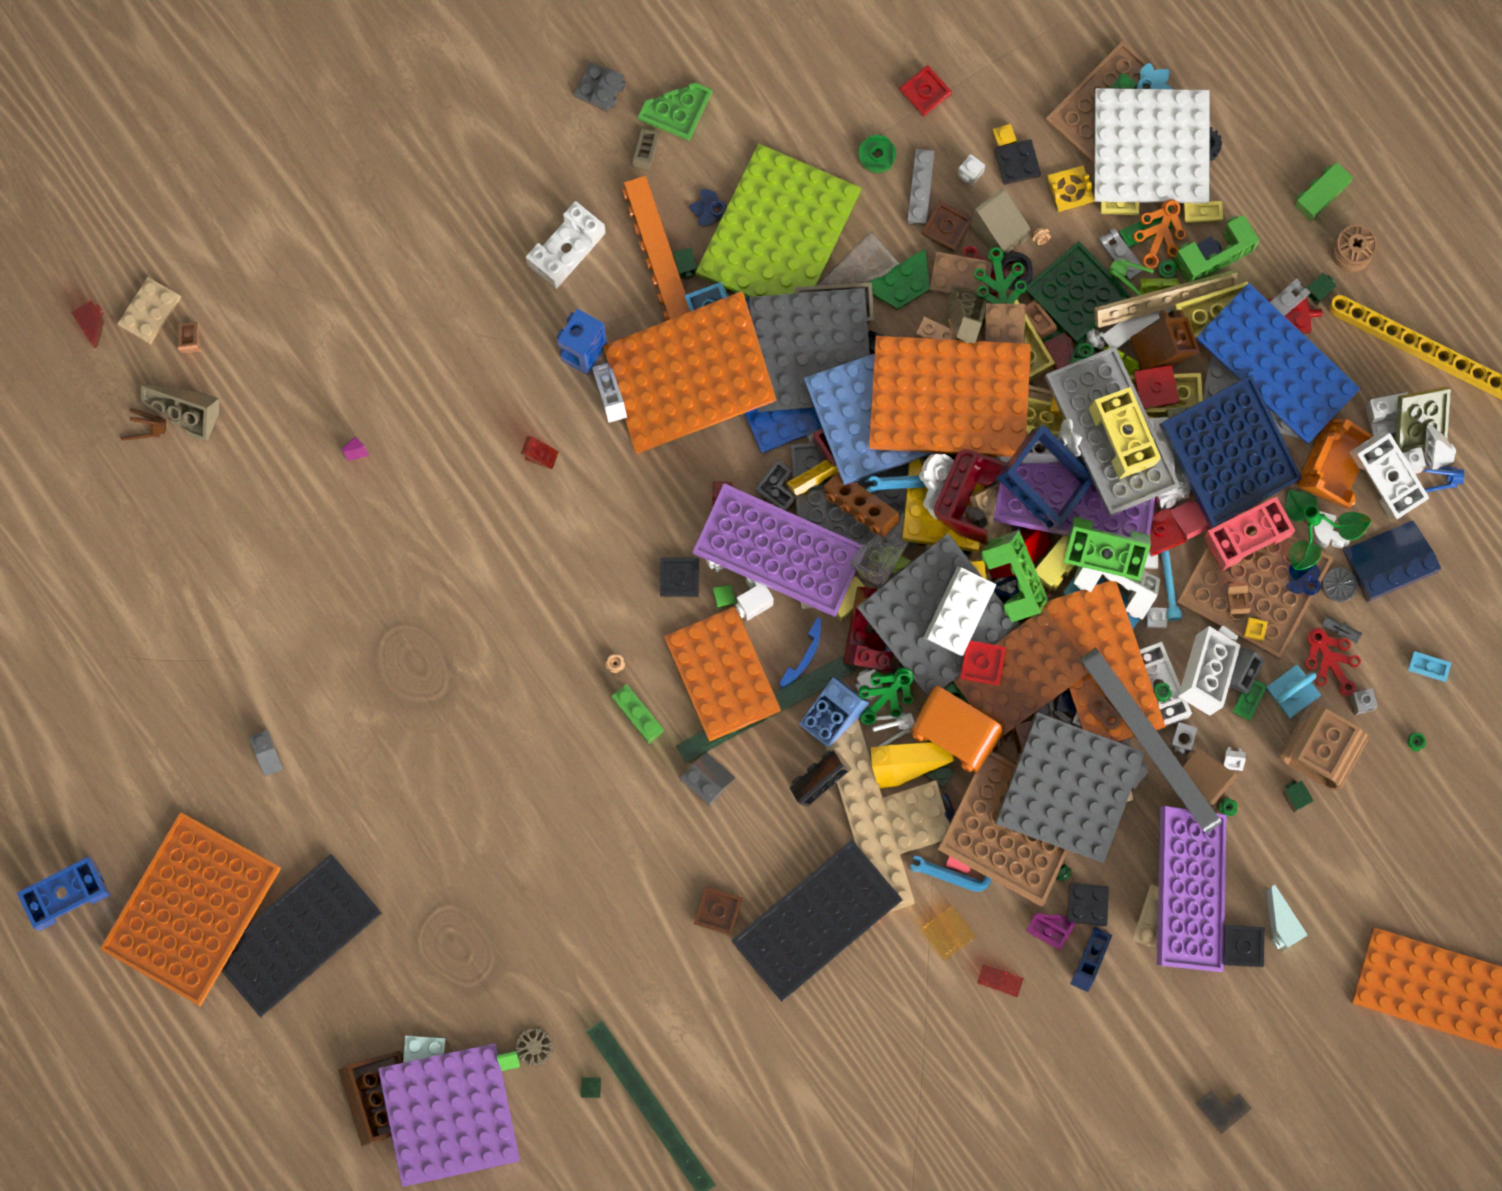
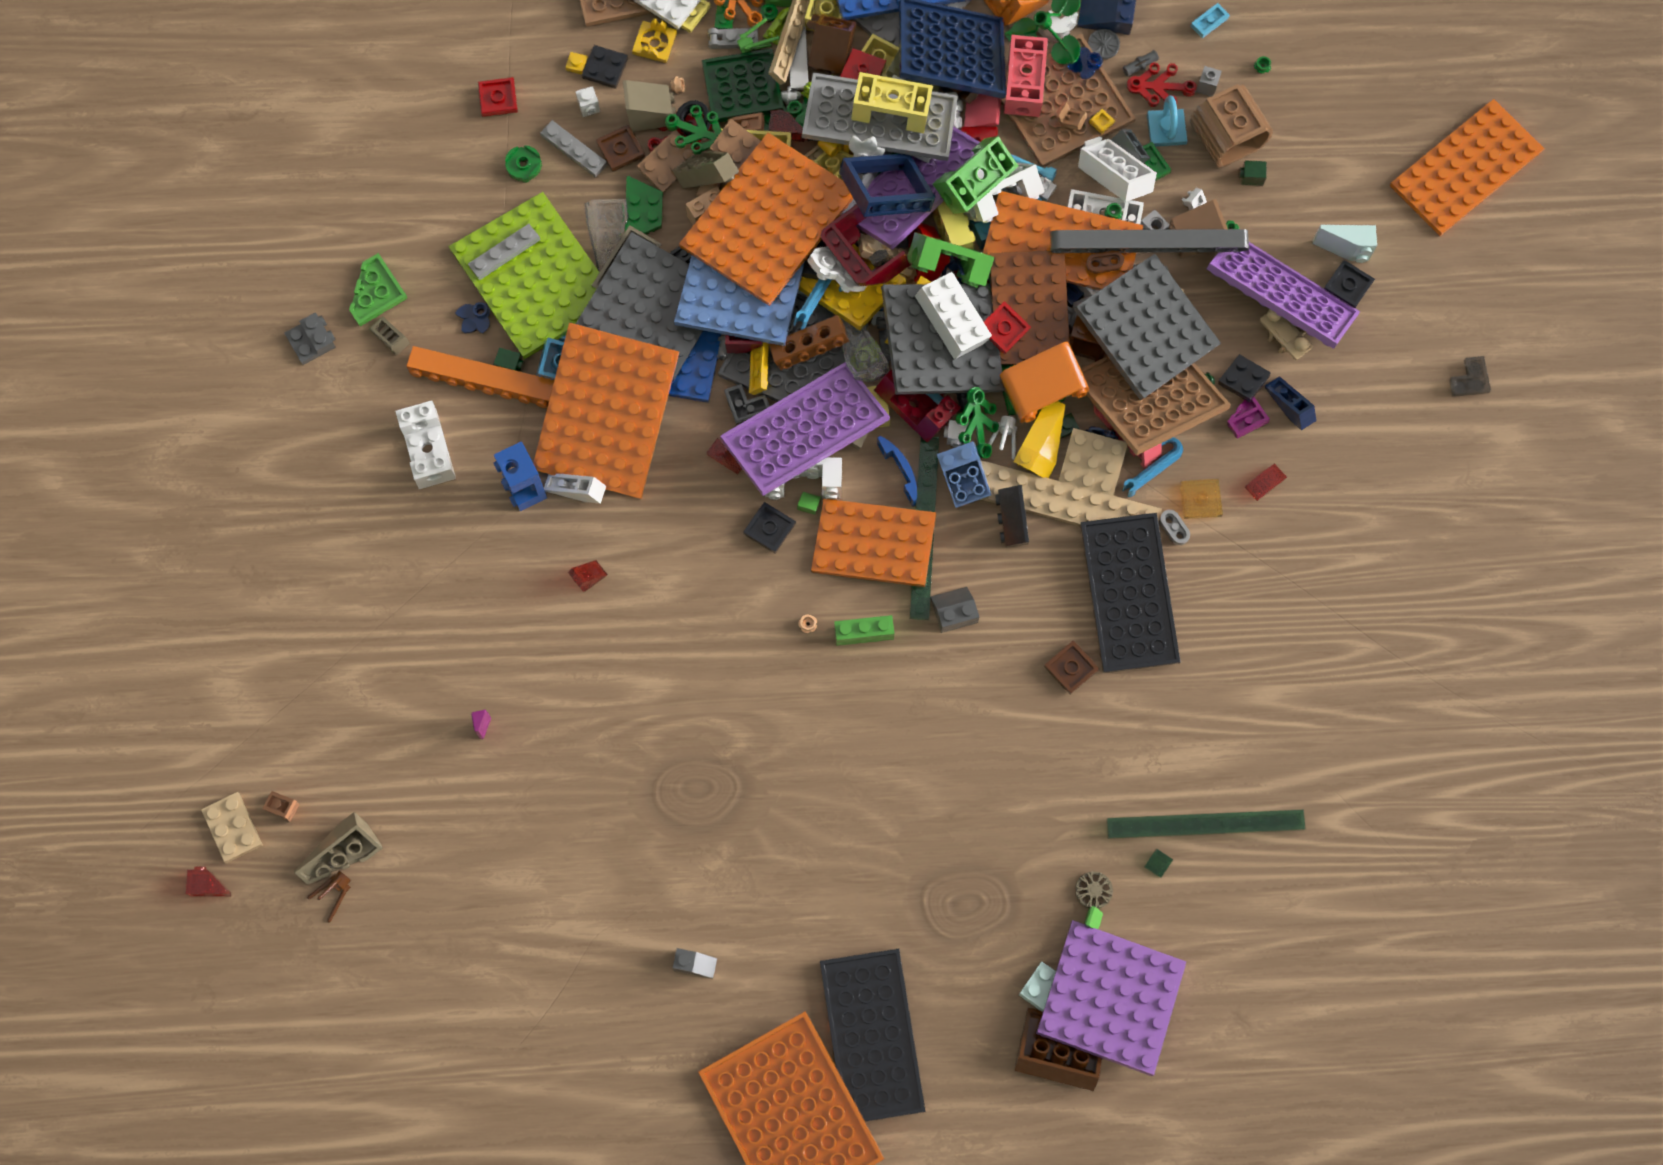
camera: 60 degrees left, 5 degrees down
none -> light grey plate [468,224,540,280]
none -> light grey plate [1159,510,1190,545]

